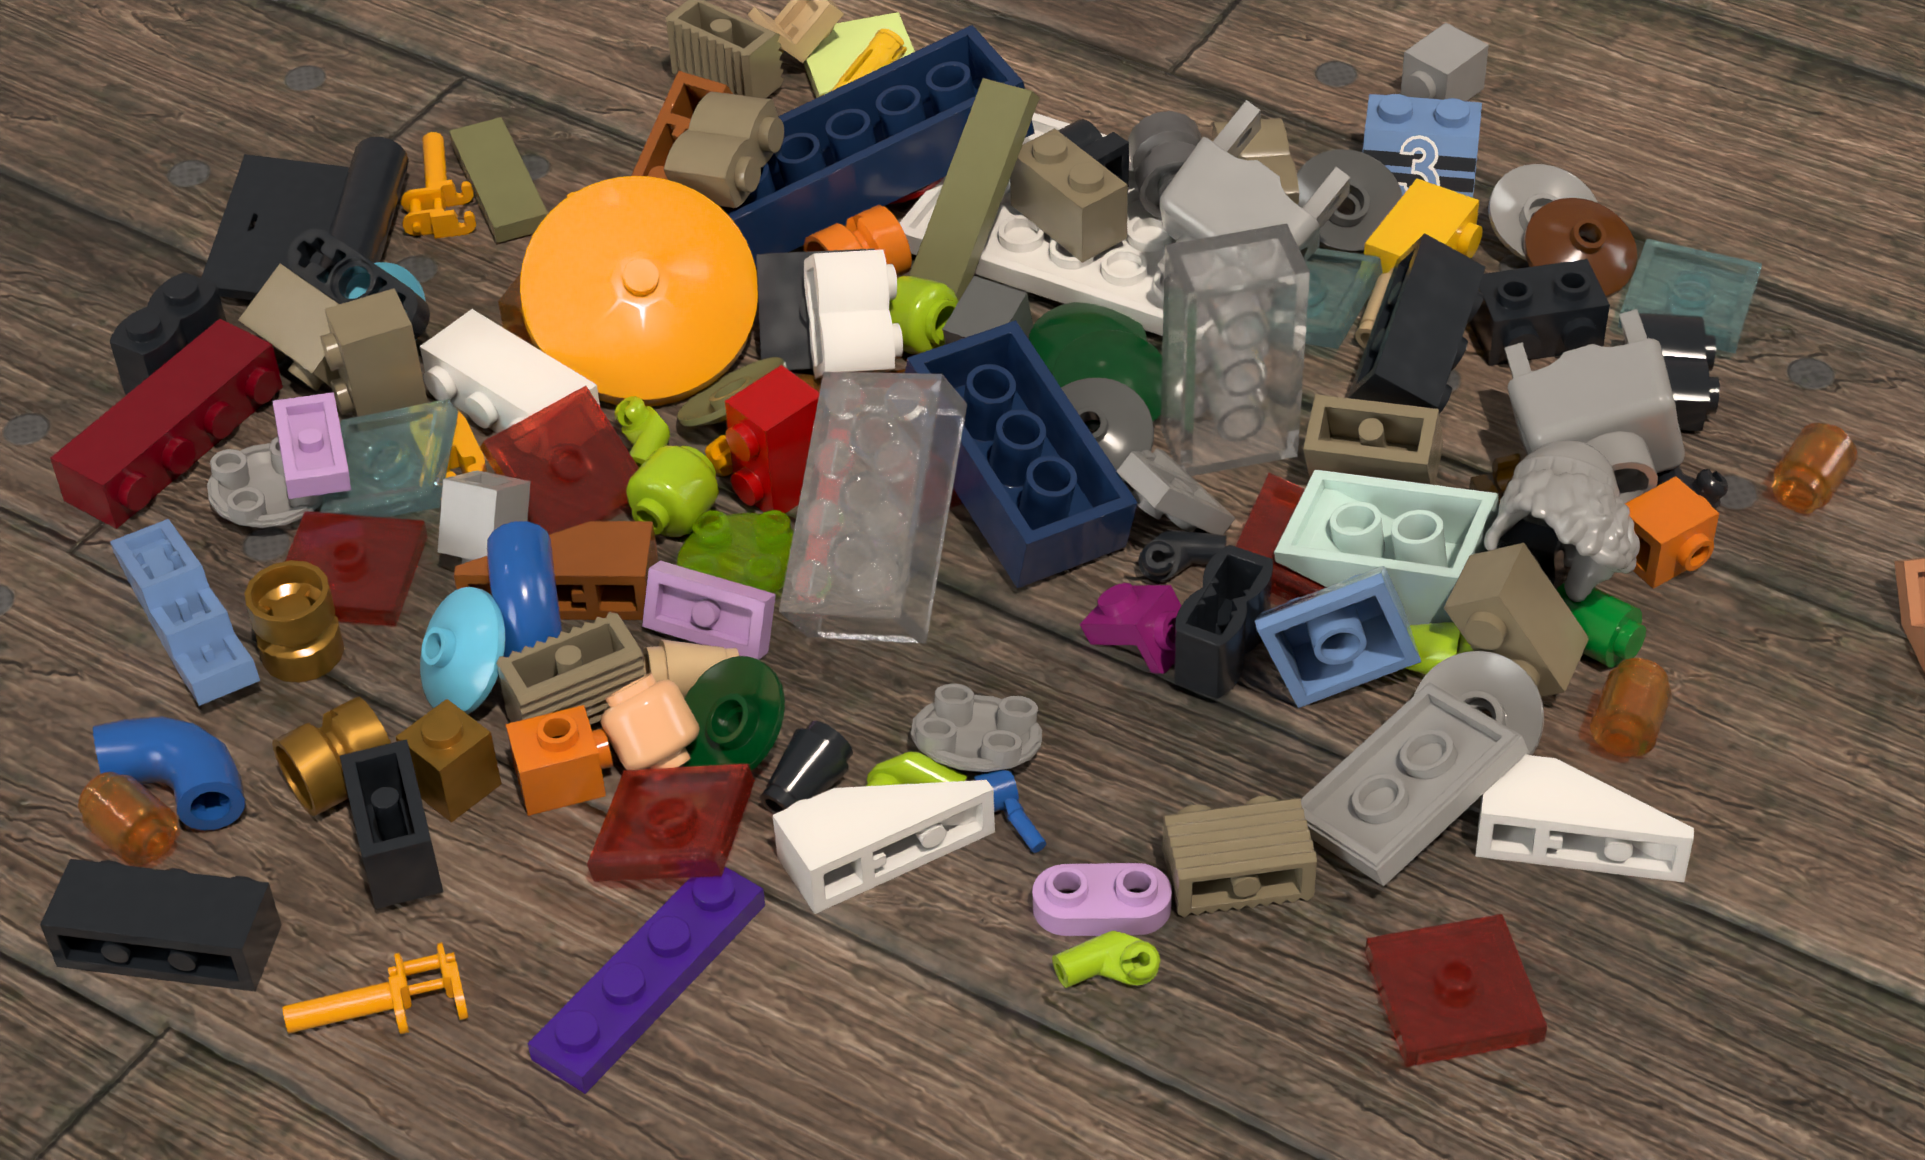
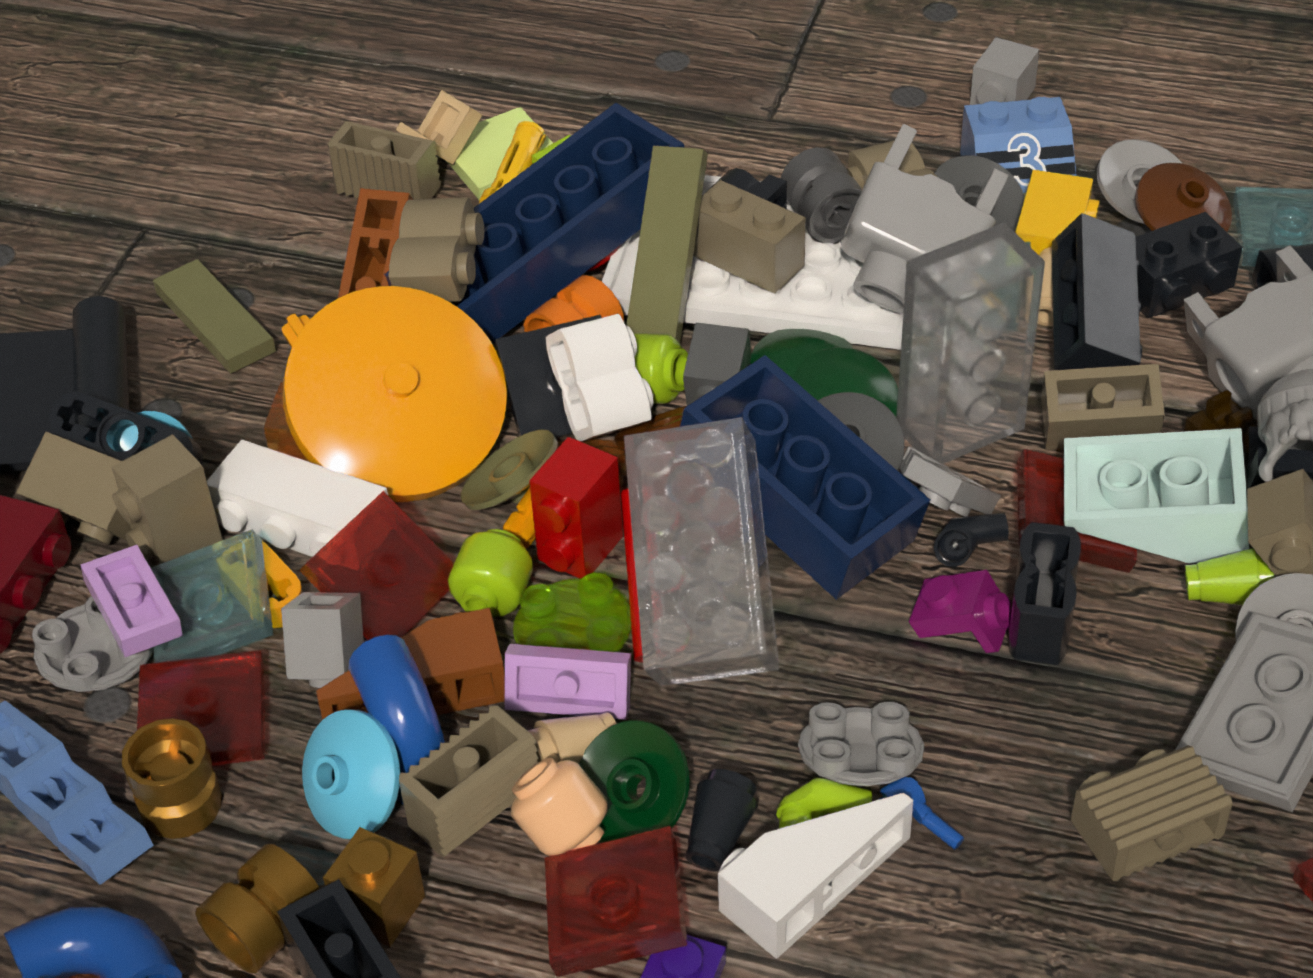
camera: 15 degrees left, 0 degrees up
light orange piece [401,132,476,239] -> none
orange brick [505,705,613,816] -> none
lime arm [614,396,670,475] -> none
lavender plate [1032,863,1172,936] -> none
lime arm [1052,931,1161,988] -> none
medium blue slope [1255,566,1422,708] -> none

